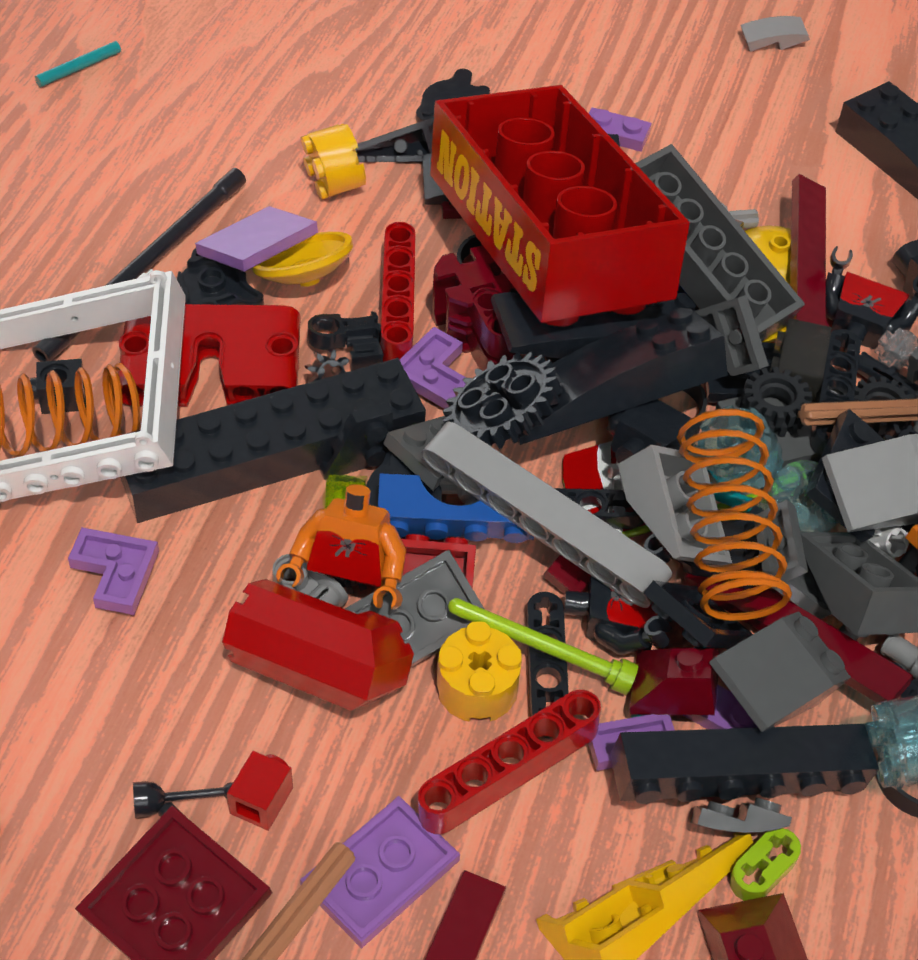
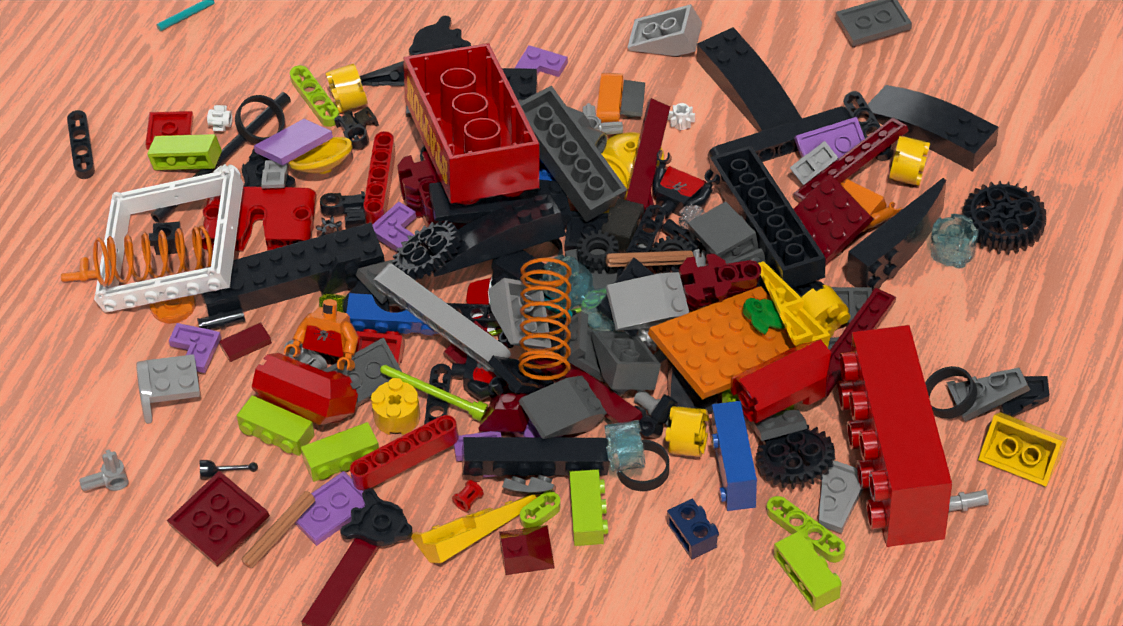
camera: 10 degrees right, 0 degrees up
red brick [227,751,293,831] -> none
dark grey wing [694,295,769,376] -> none
none -> light grey piece [136,354,200,424]
none -> red tile [145,111,194,150]
none -> lime brick [147,134,222,170]
none -> orange tile [150,295,196,324]
none -> black pin [197,307,246,330]
none -> white gear [207,105,233,132]
none -> dark red tile [219,322,272,362]
none -> black tyre [235,95,285,144]
none -> lime brick [236,395,315,456]
none -> light grey slope [261,160,288,188]
none -> lime beam [290,65,339,127]
none -> lime brick [301,422,379,482]
none -> black piece [334,107,379,149]
none -> black tile [340,488,413,546]
none -> red bush [452,480,484,512]
none -> lime brick [570,470,608,546]
none -> orange beam [597,73,623,123]
none -> dark grey slope [620,80,645,118]
none -> light grey slope [627,4,702,56]
none -> white gear [668,103,695,130]

